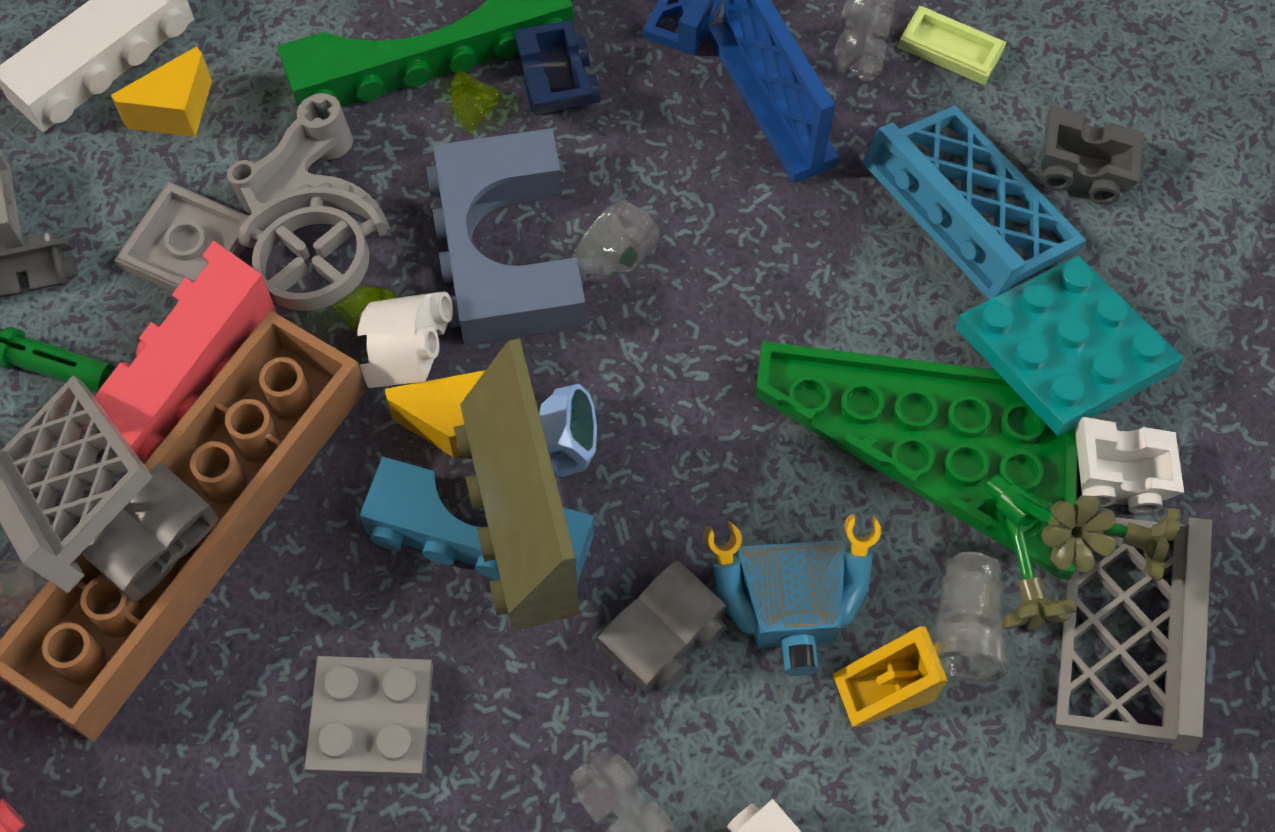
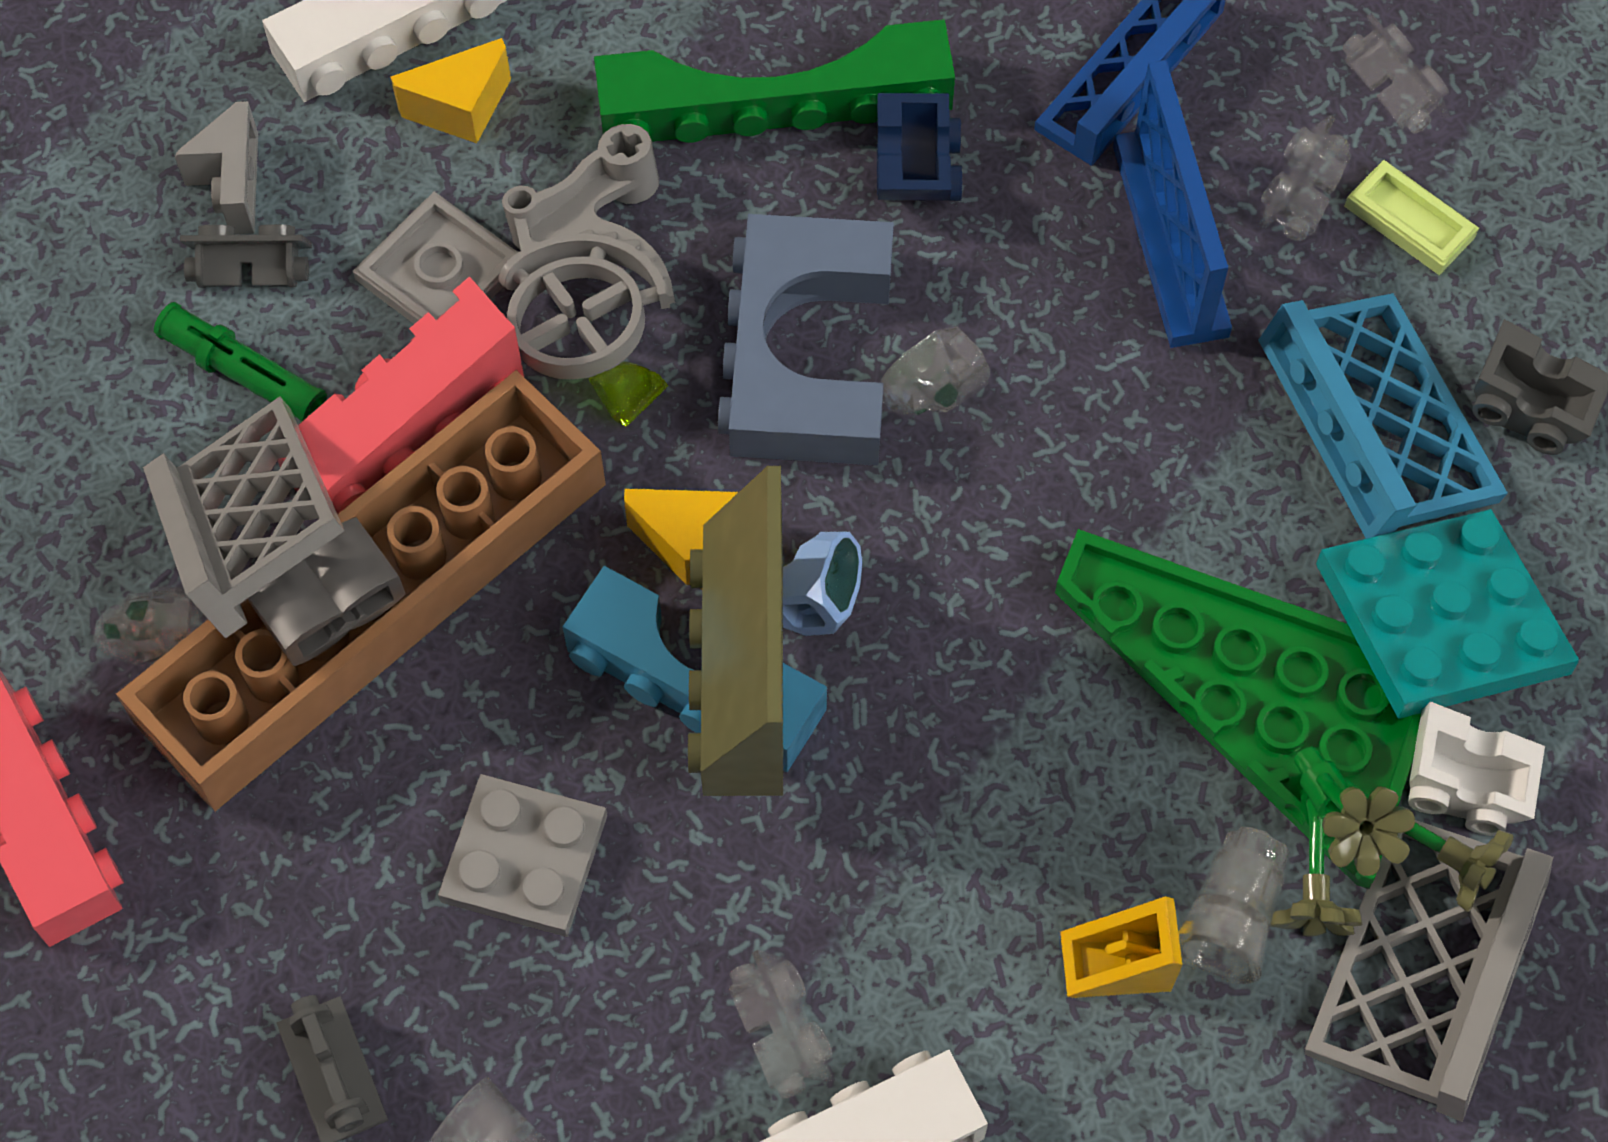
camera: 15 degrees right, 0 degrees up
white cylinder [357,291,453,388] -> none
clear neon green tile [451,70,500,134] -> none
flat silver brick [598,560,727,695] -> none
dark azure torso [703,514,881,676] -> none

